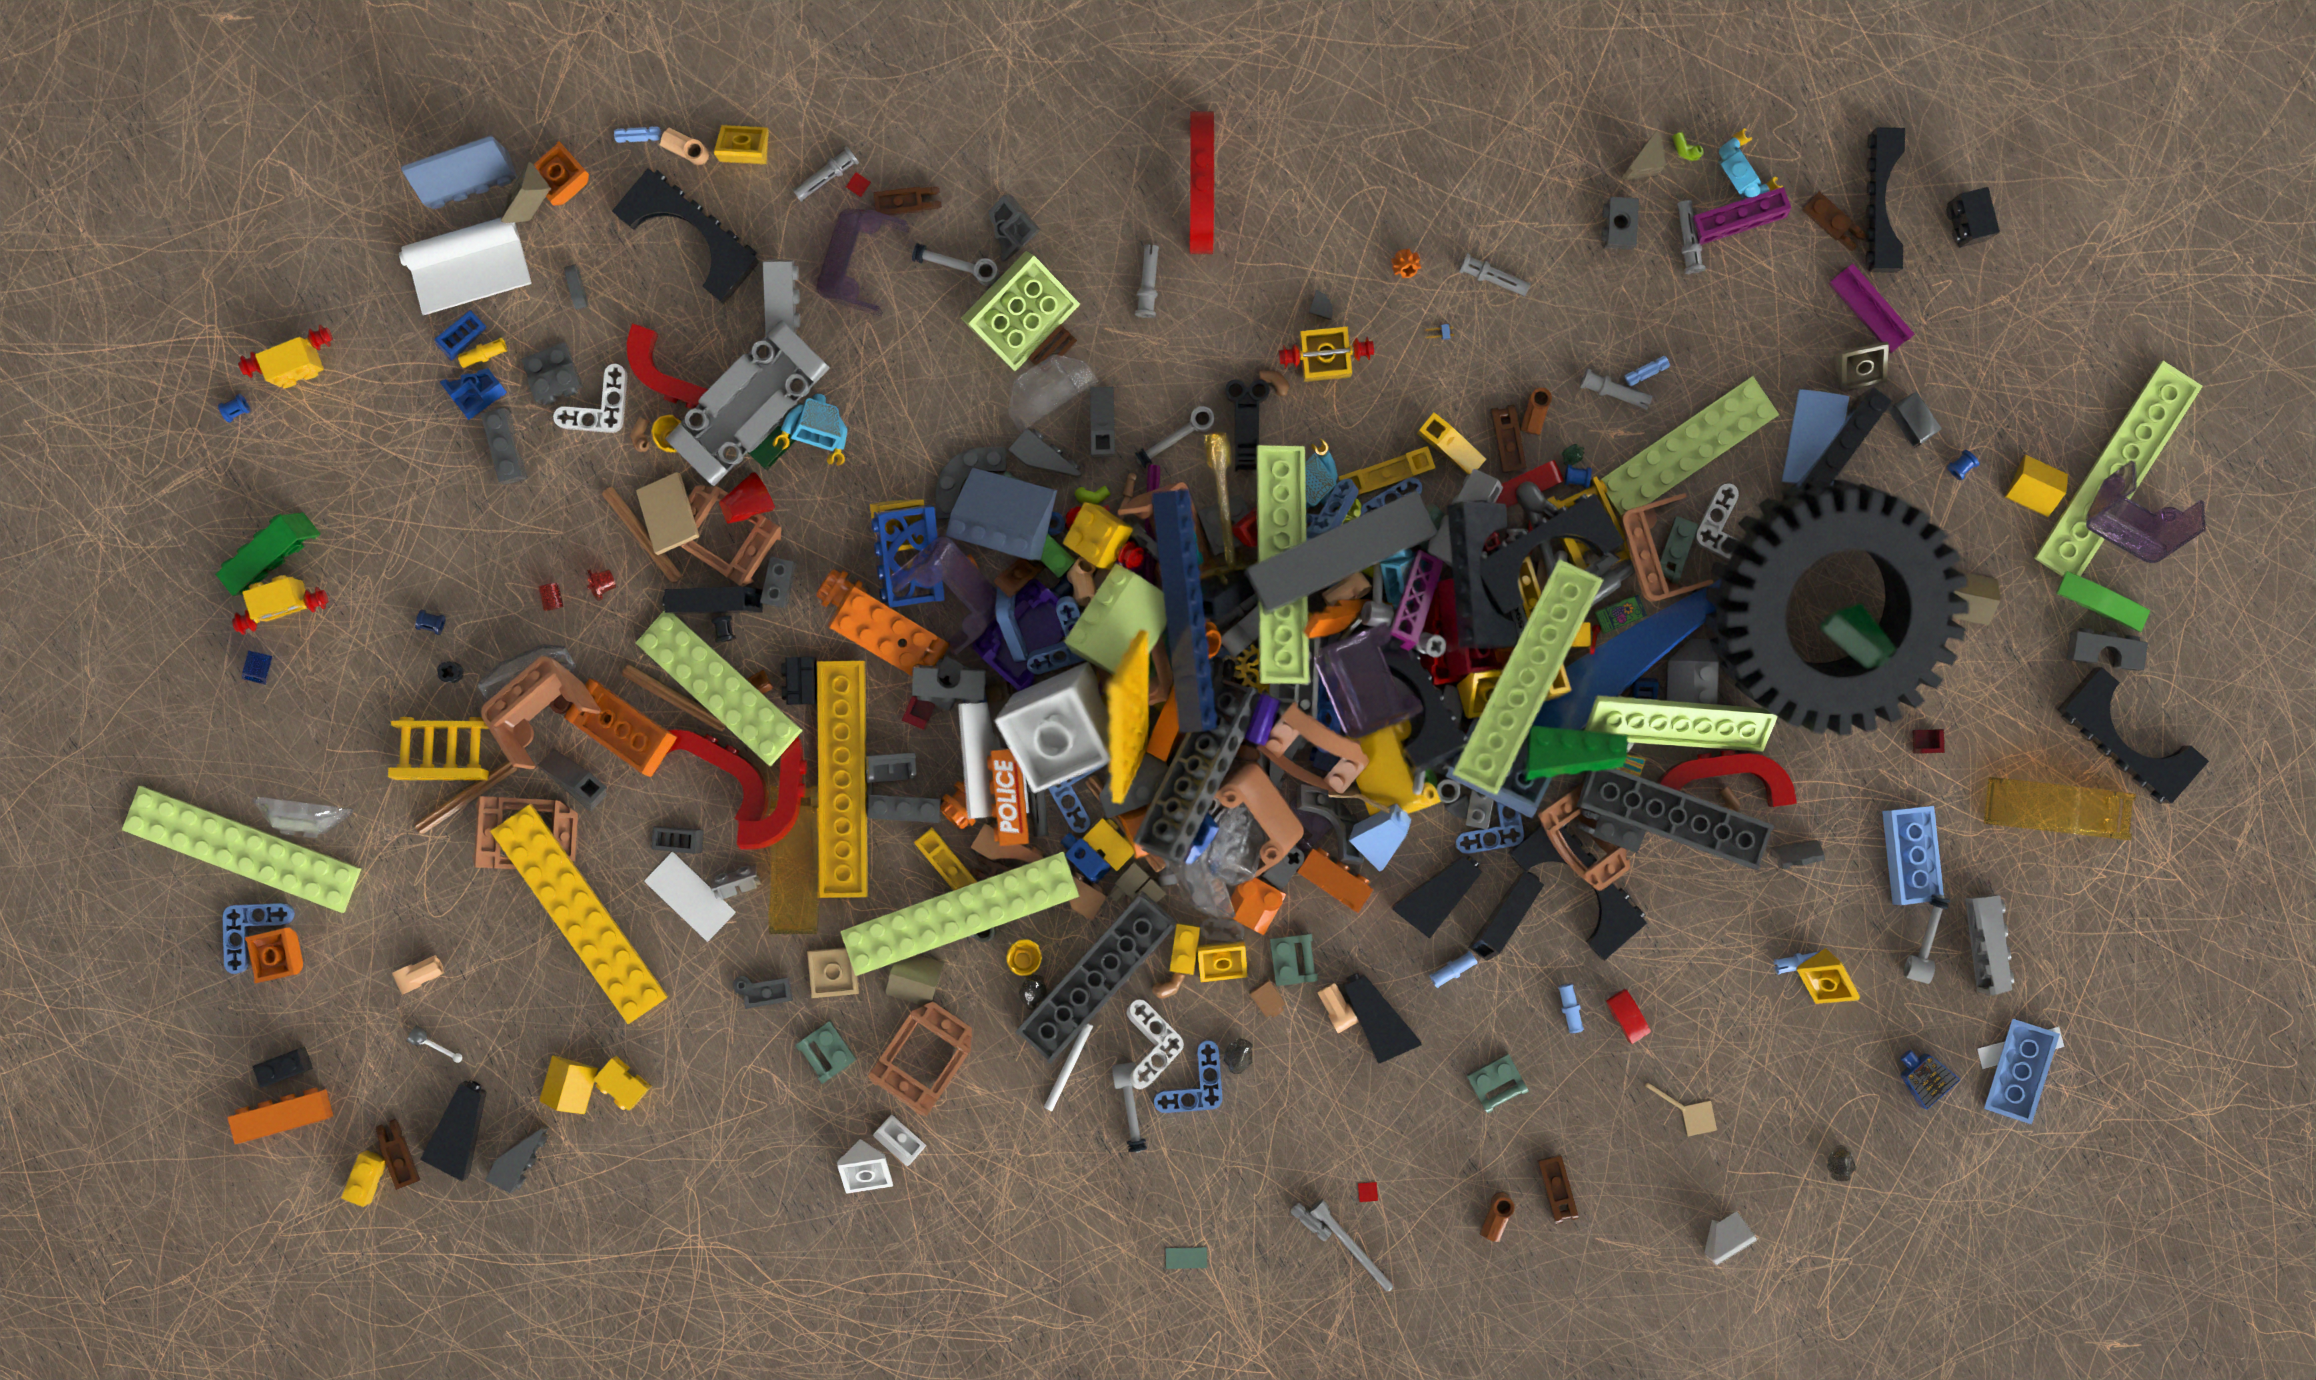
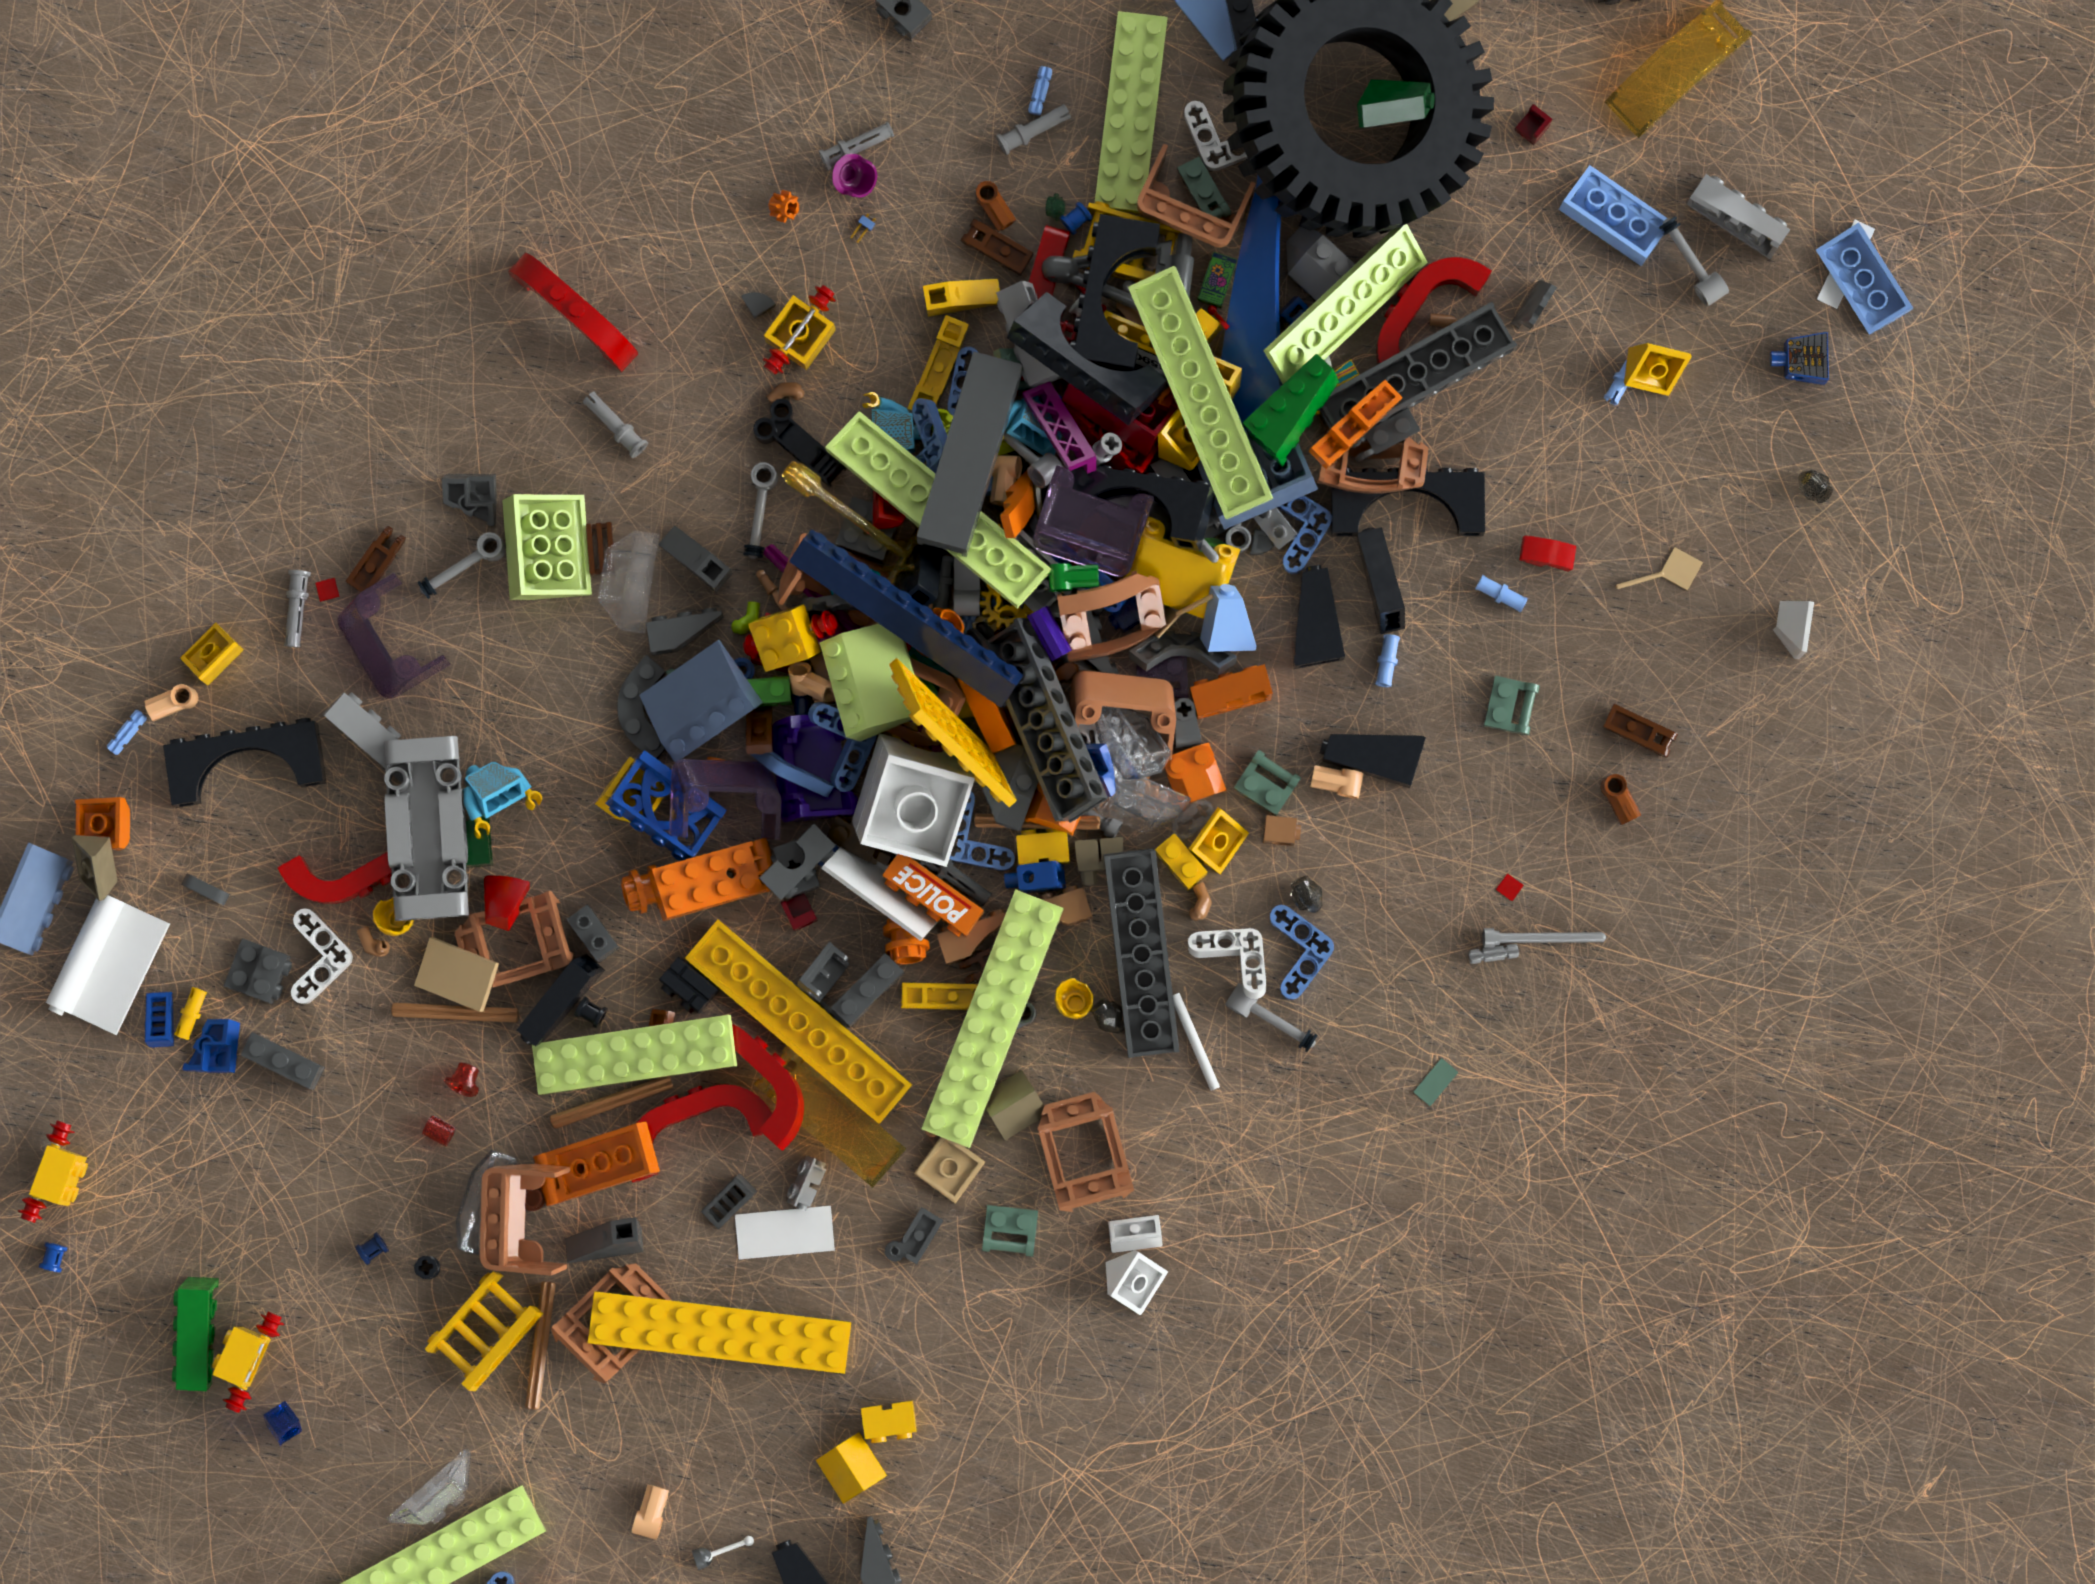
camera: 45 degrees left, 5 degrees down
none -> magenta helmet [832,153,877,198]
none -> green piece [1048,563,1099,592]
none -> orange slope [1309,380,1403,469]

